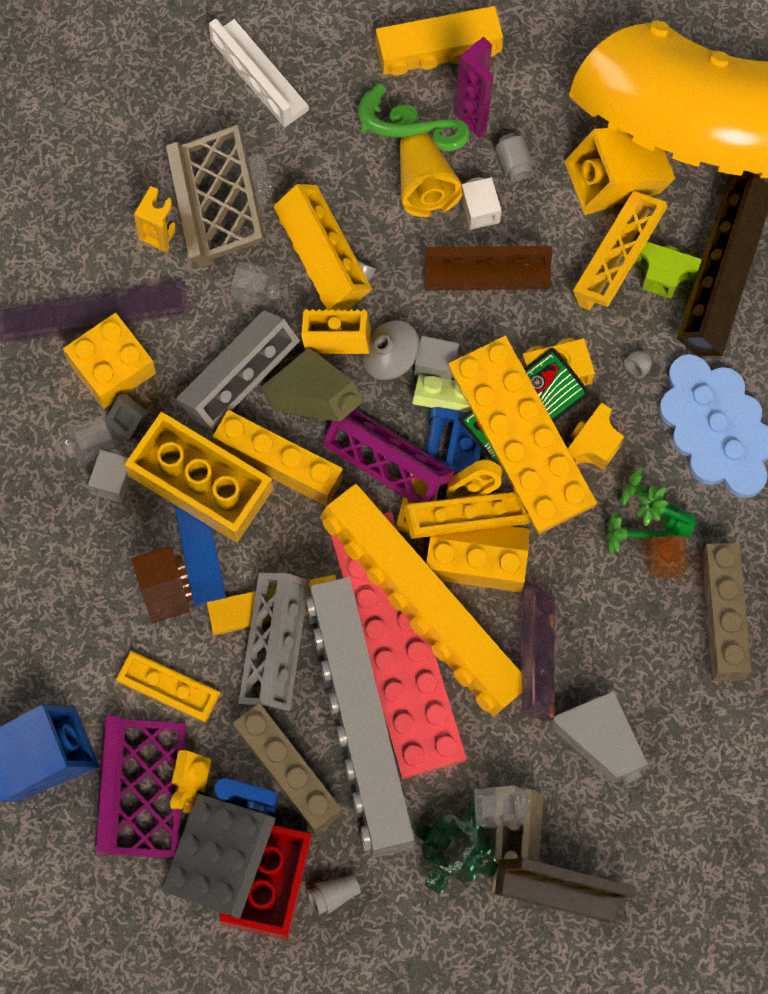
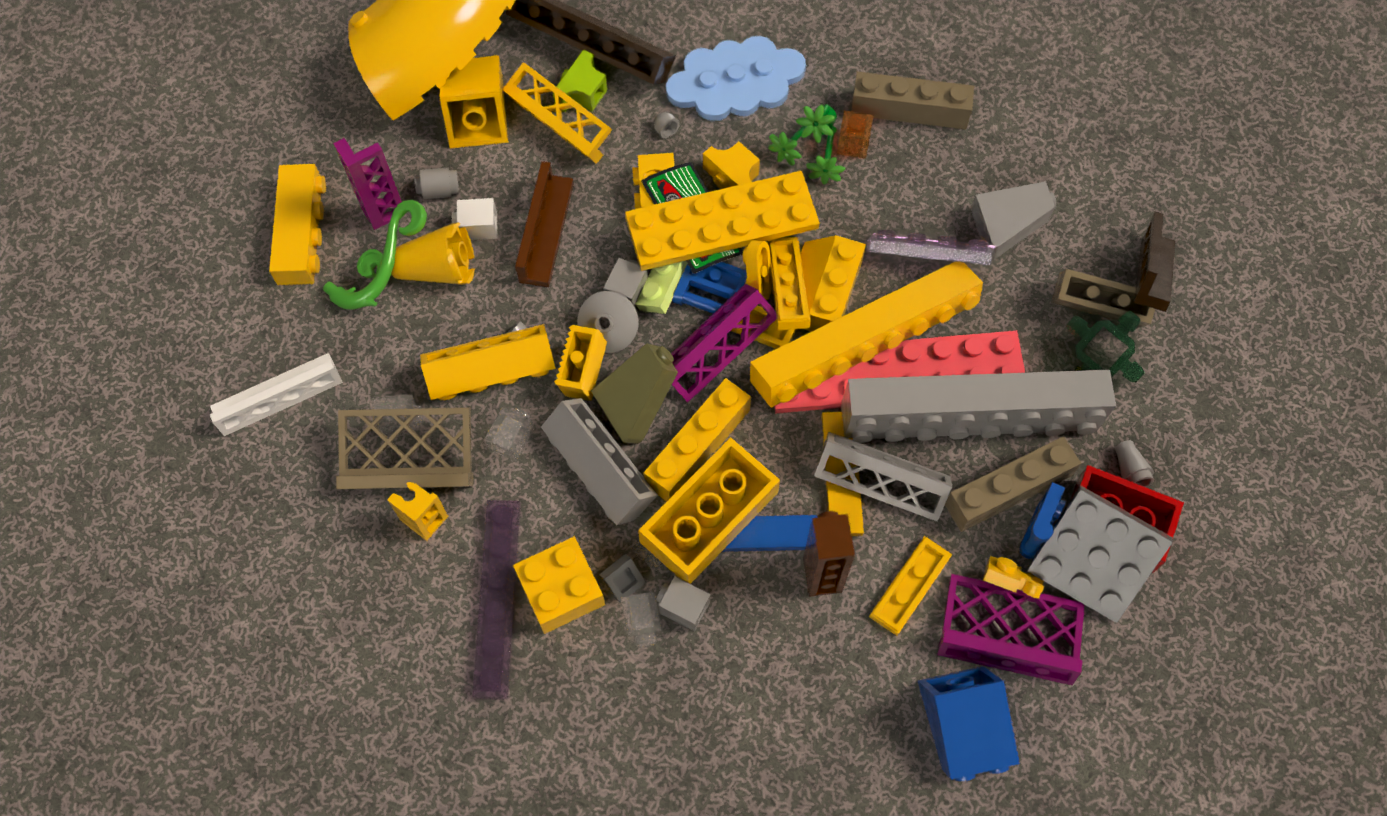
camera: 75 degrees left, 5 degrees down
clear brick [474,785,530,829] -> none

